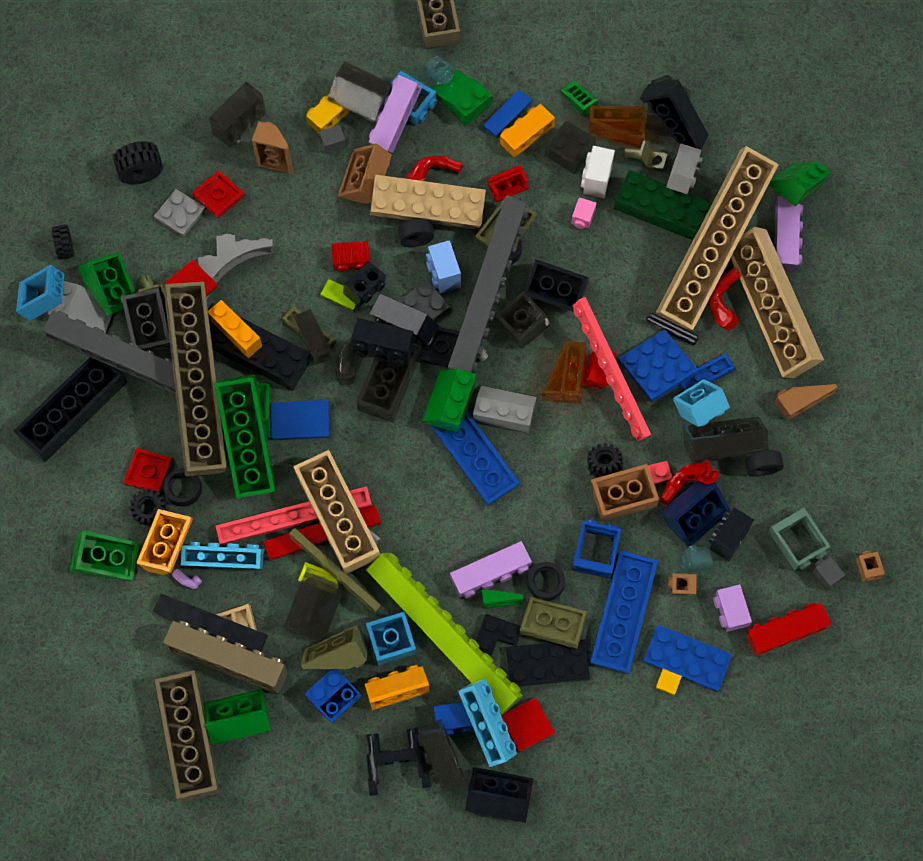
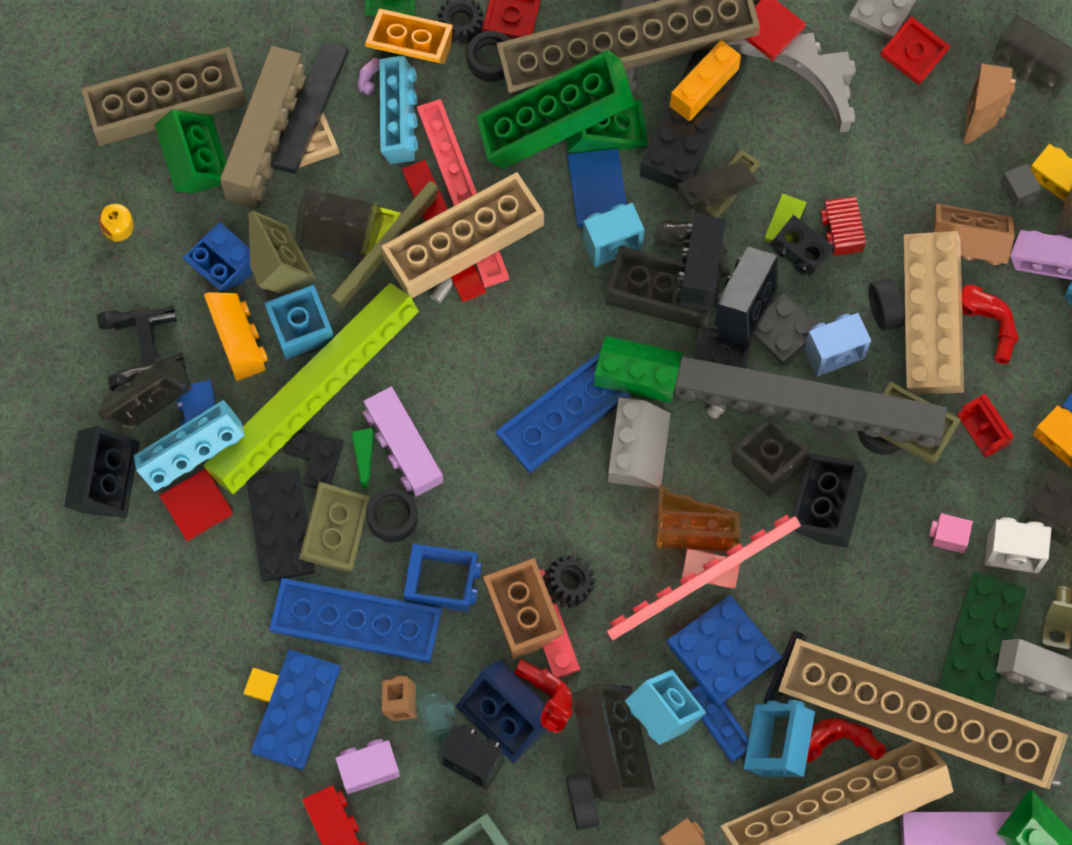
camera: 85 degrees right, 0 degrees up
none -> yellow head [98,204,134,242]
none -> medium azure brick [583,203,644,267]
none -> dark azure window [744,700,815,777]

